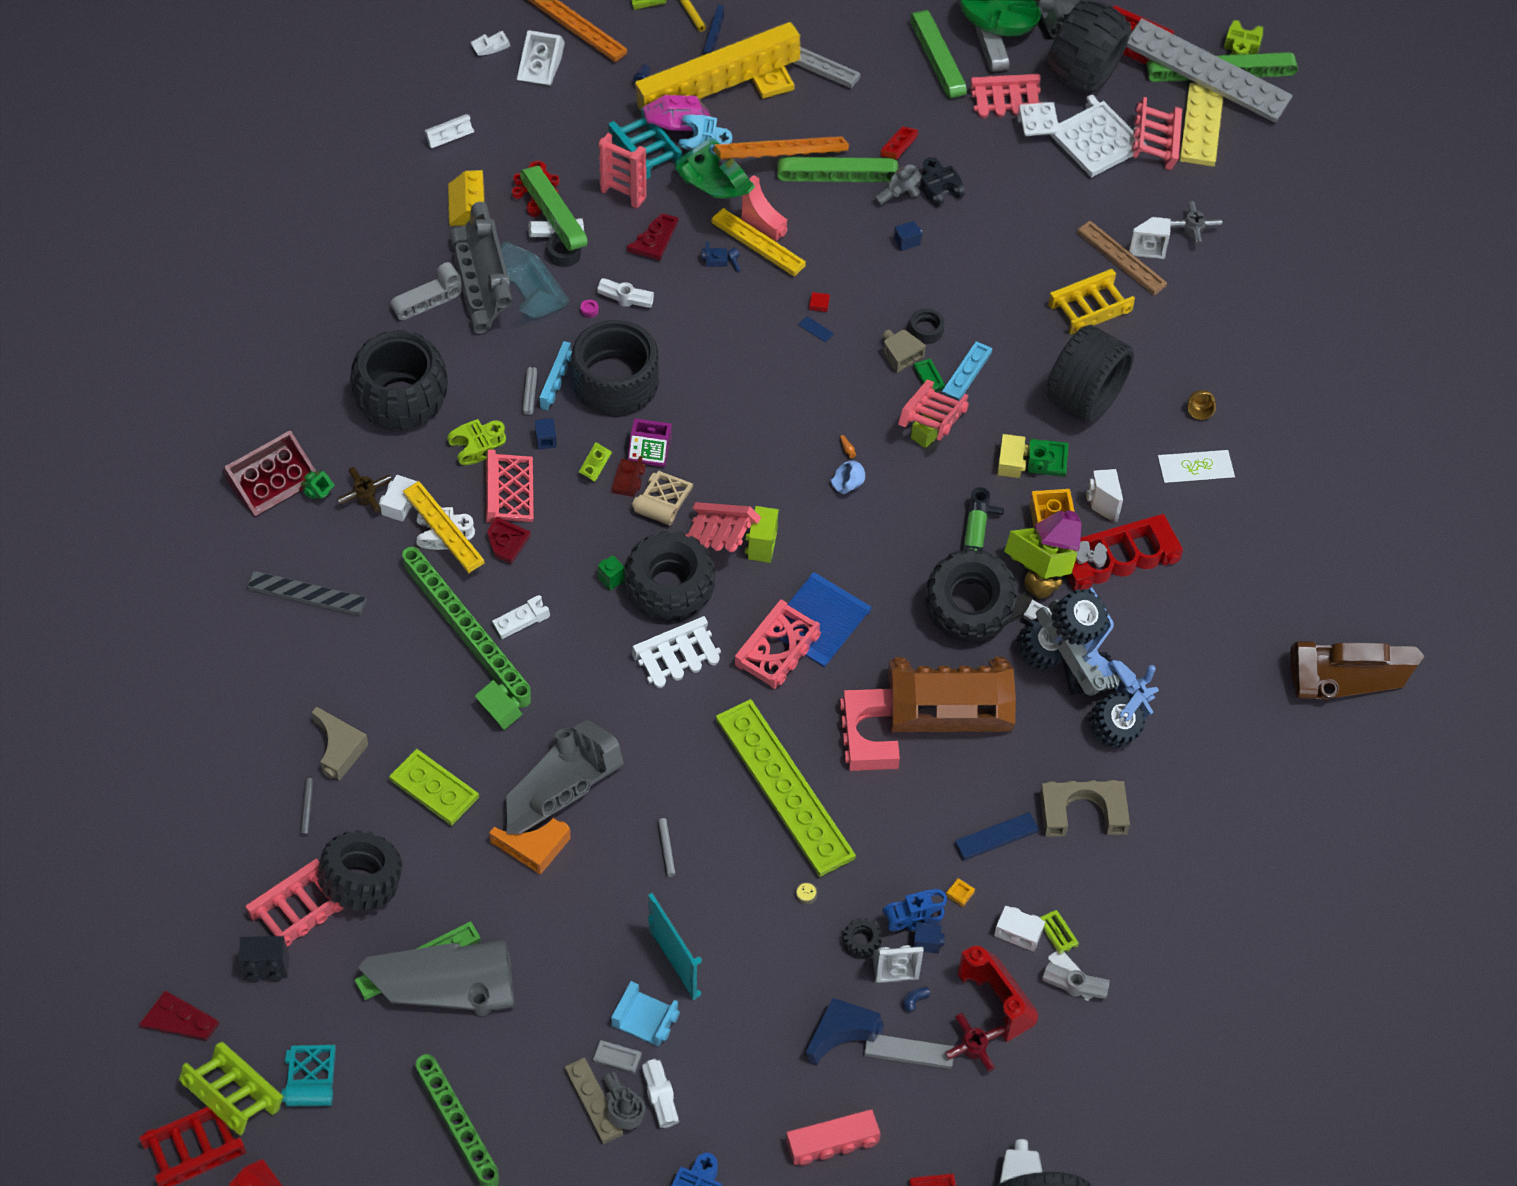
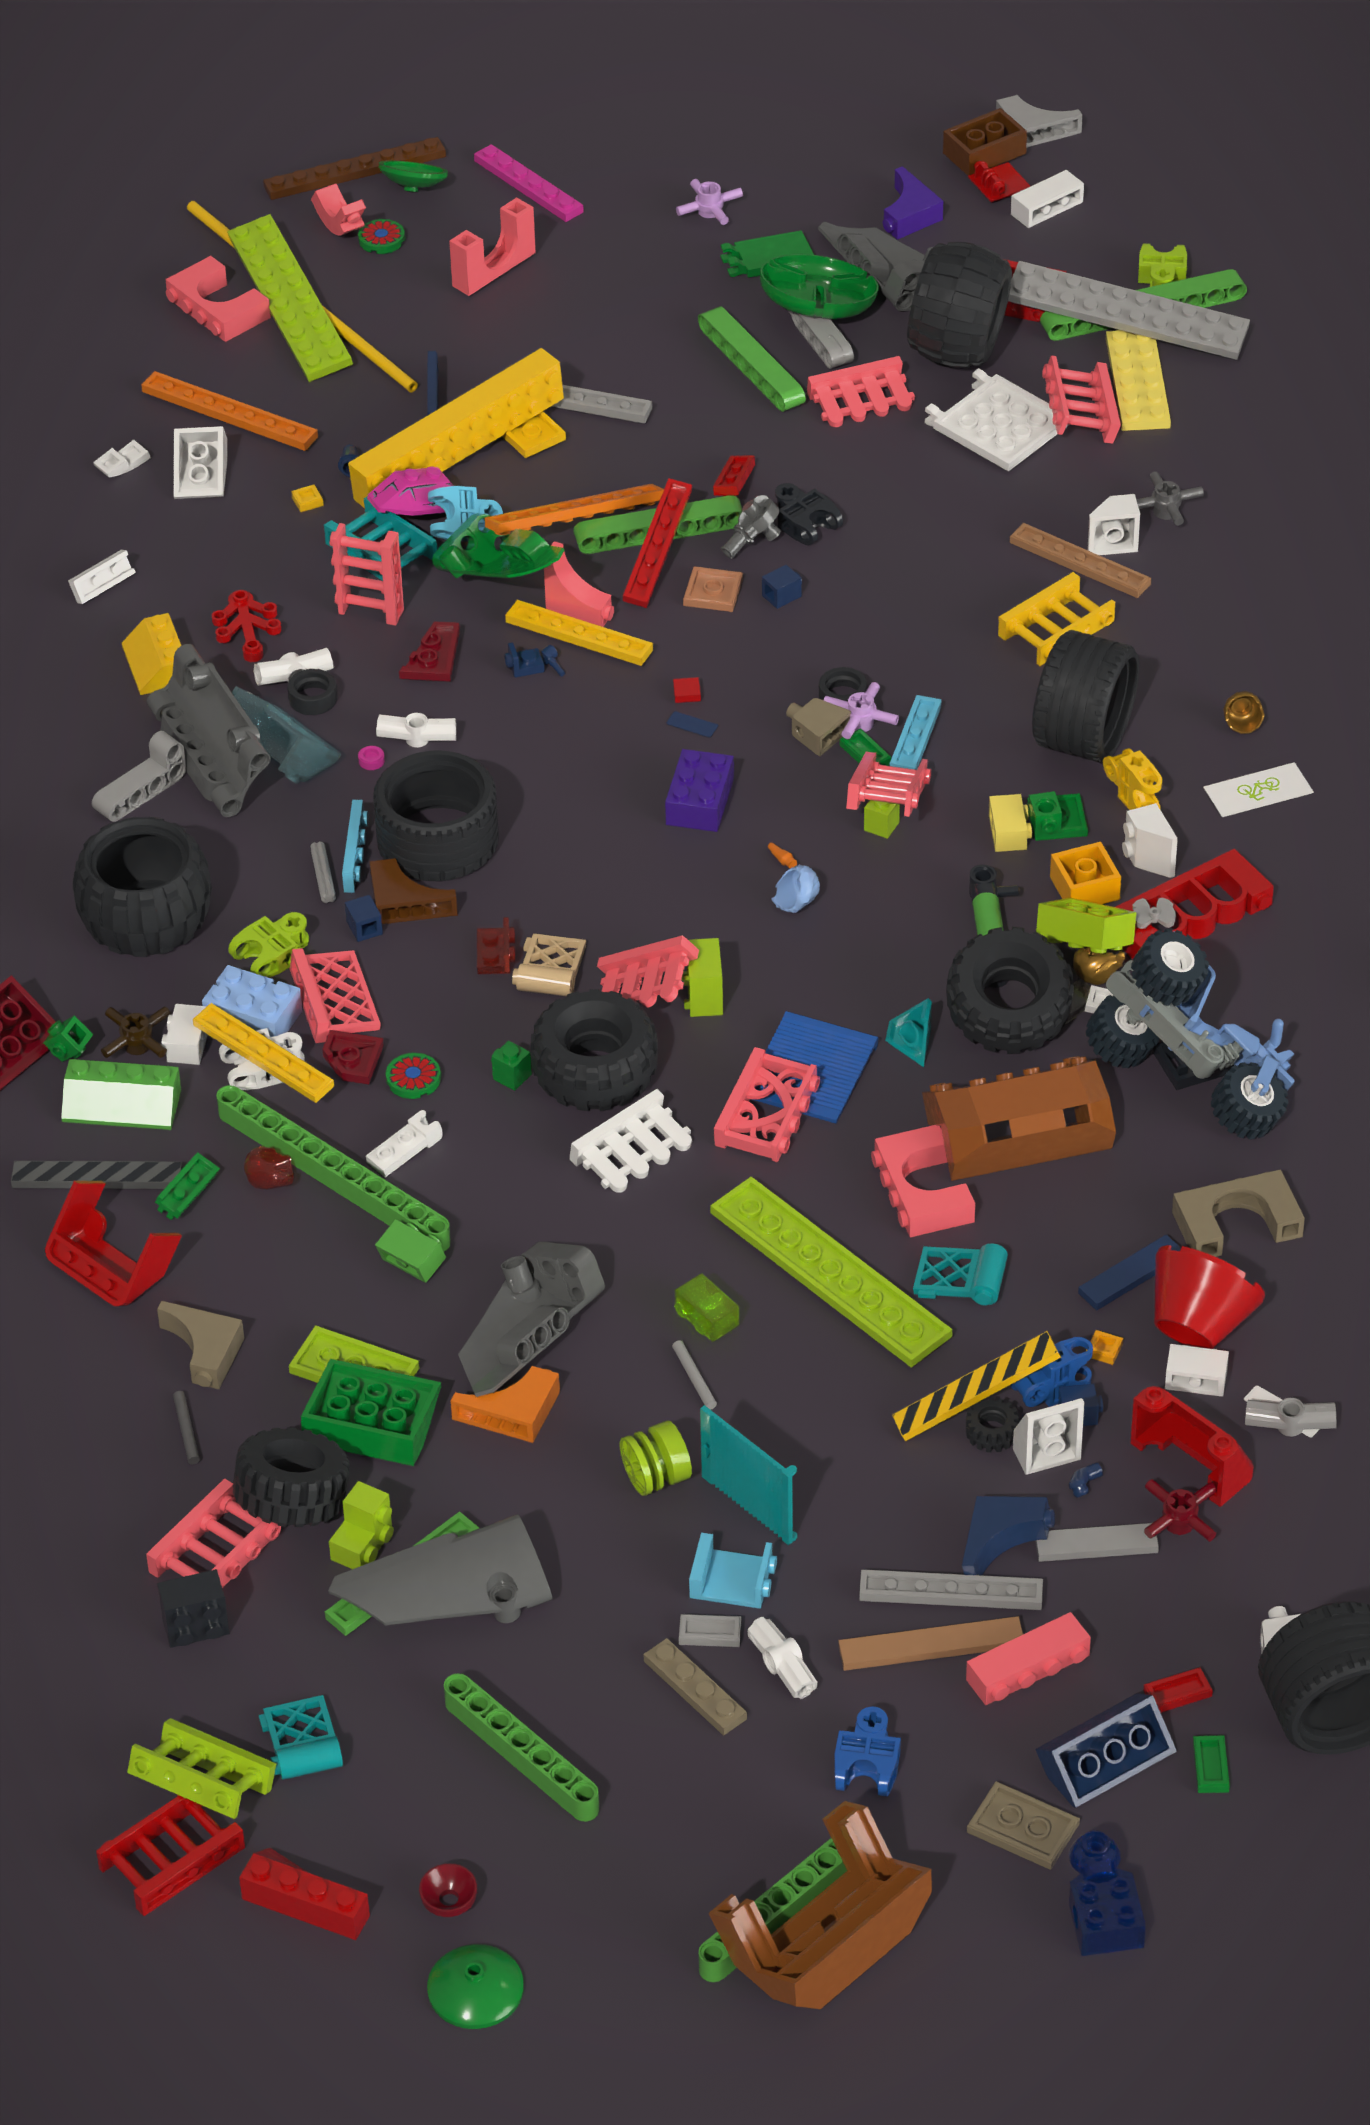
camera: 10 degrees left, 10 degrees down
dark red wing [139,990,220,1042] -> none
bright green beam [520,166,587,251] -> none
lime hips [579,442,612,482] -> none
dark grey pin [603,1072,646,1131] -> none
slope [628,418,672,467] -> none
light yellow tile [796,882,817,905] -> none
white bracket [1017,102,1059,136] -> none
magenta slope [1034,511,1082,551] -> none
lime tile [1039,909,1079,955] -> none
none -> red windscreen [45,1181,182,1306]
none -> slope [62,1059,181,1130]
none -> green hinge [155,1152,220,1220]
none -> light blue piece [202,965,302,1037]
none -> clear red hair [244,1146,294,1190]
none -> yellow tile [291,485,324,512]
none -> green slope [301,1359,441,1466]
none -> lime brick [329,1481,394,1569]
none -> reddish brown arch [370,858,458,924]
none -> tile [385,1053,441,1099]
none -> lime wheel [620,1420,692,1496]
none -> red plate [623,478,692,608]
none -> dark purple brick [665,749,734,832]
none -> clear neon green brick [675,1273,739,1342]
none -> nougat tile [683,567,743,612]
none -> lavender bar [824,682,899,739]
none -> medium nougat tile [839,1616,1023,1671]
none -> light grey plate [860,1570,1043,1610]
none -> teal slope [885,998,932,1067]
none -> yellow tile [892,1331,1061,1441]
none -> teal piece [913,1243,1008,1305]
none -> yellow piece [1103,748,1162,810]
none -> red cone [1154,1245,1265,1349]

